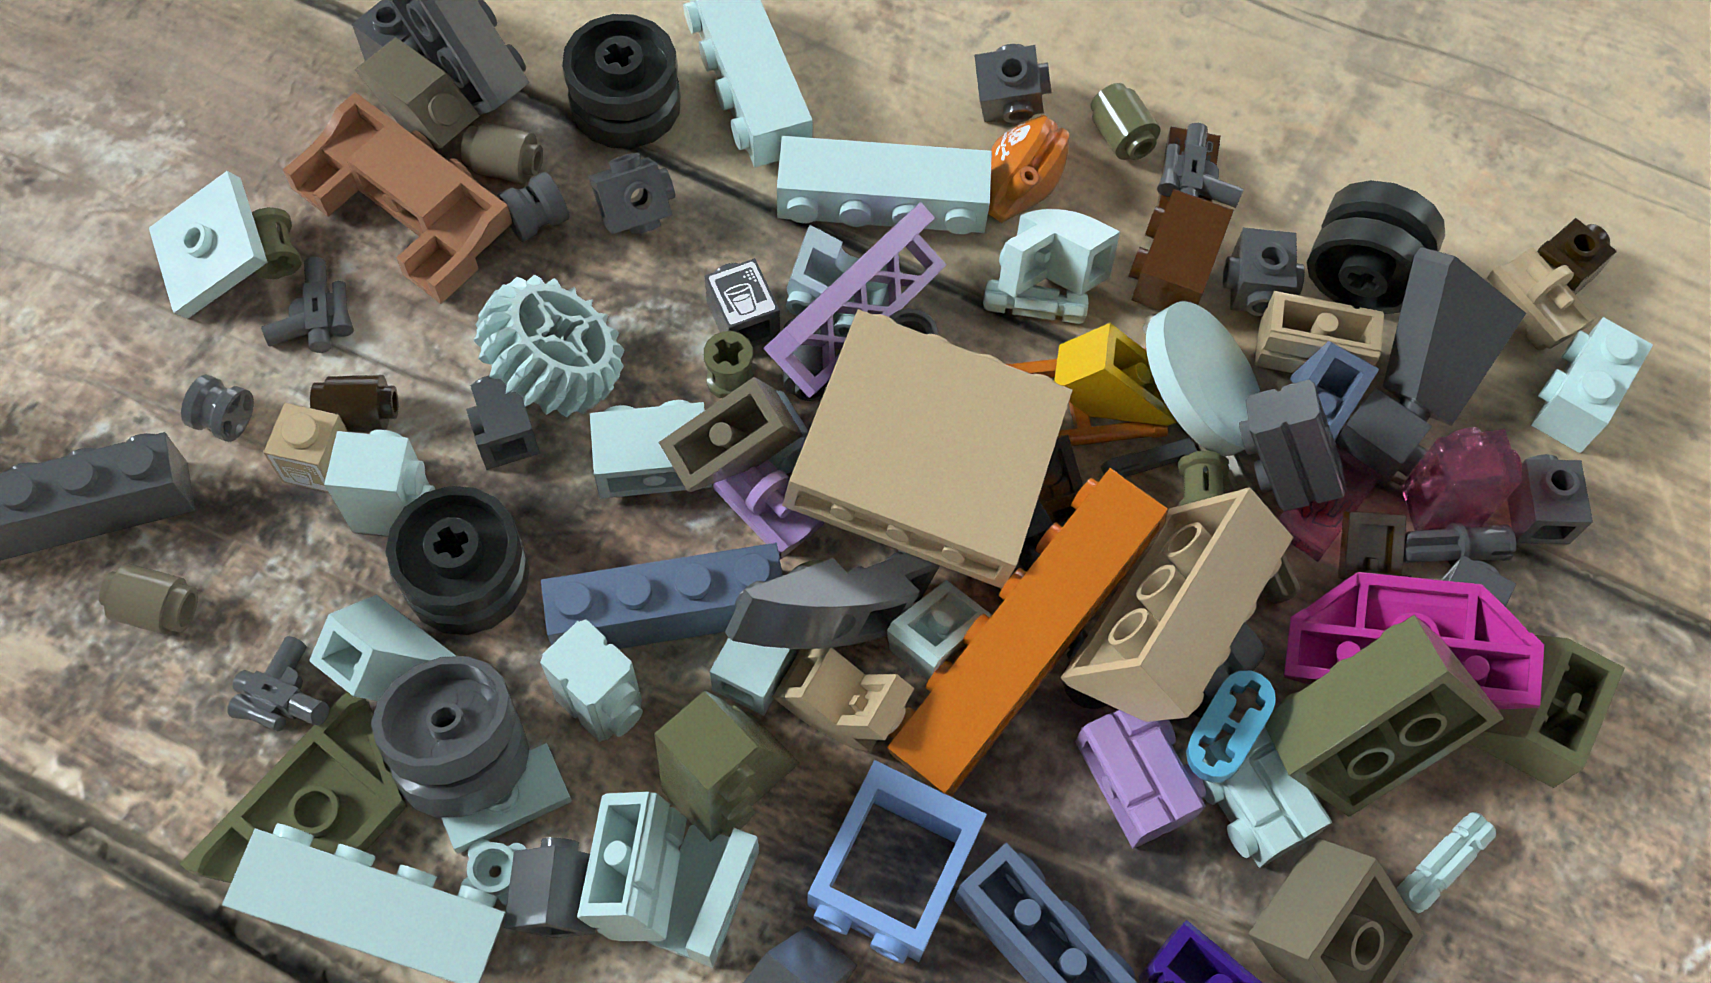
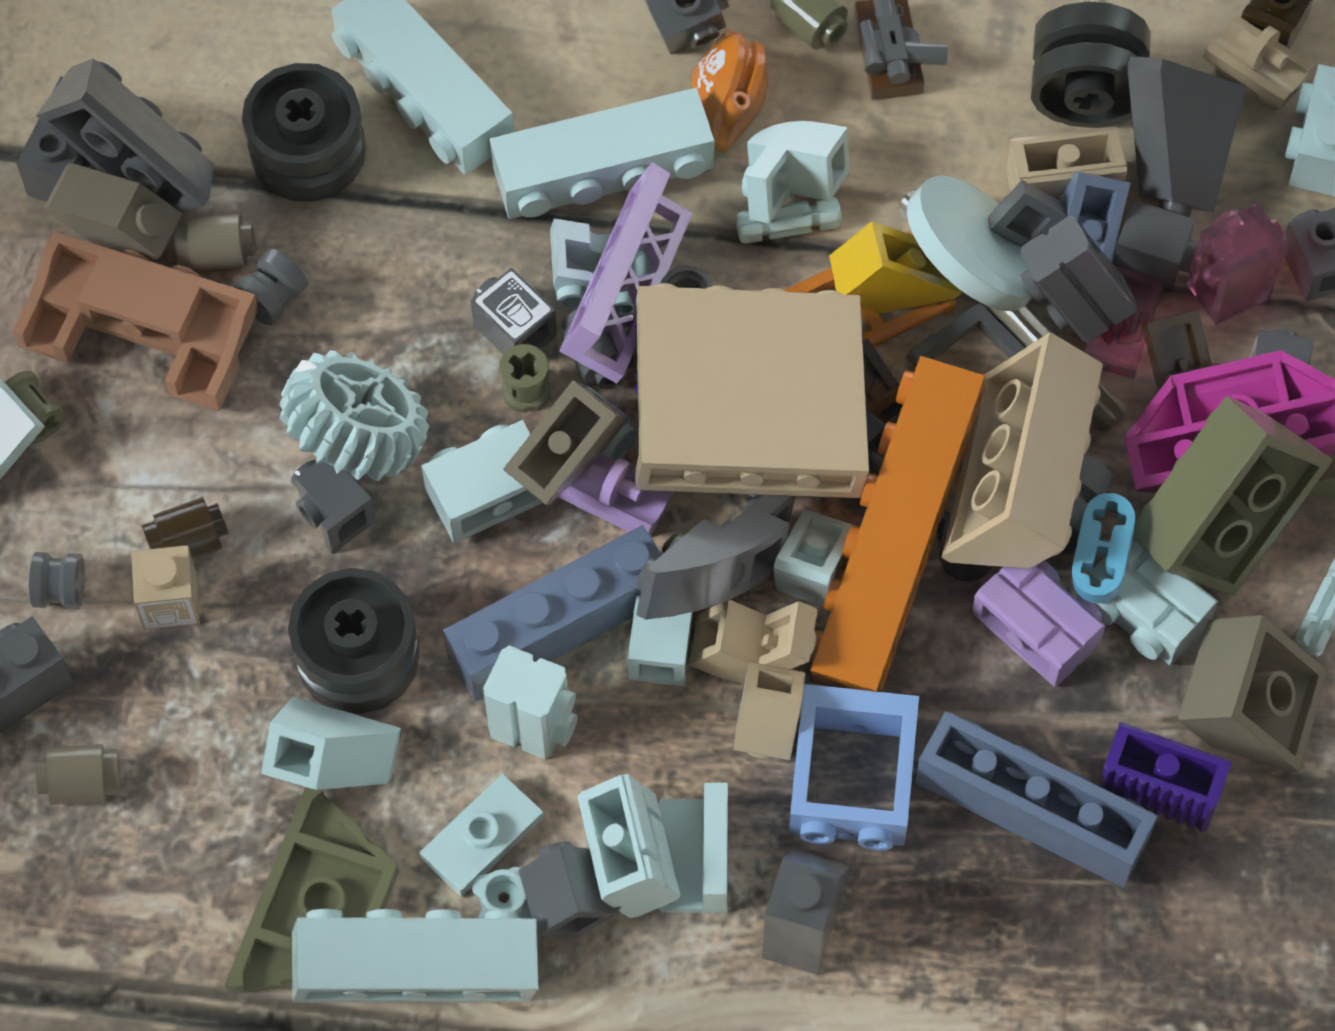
camera: 15 degrees left, 0 degrees up
dark grey piece [227,636,329,731] -> none
dark grey piece [261,257,354,353] -> none
light aqua brick [324,430,436,536] -> none
dark grey wheel [371,656,530,818] -> none
dark grey brick [589,153,675,234] -> none
olive wedge [654,691,800,842] -> none
reddish brown brick [1128,189,1234,311] -> none
olive bush [1178,451,1230,506] -> none
dark grey brick [1222,227,1305,316] -> none
dark grey axle [1403,522,1516,566] -> none
none -> tan brick [733,662,805,760]
none -> dark grey plate [988,180,1067,246]

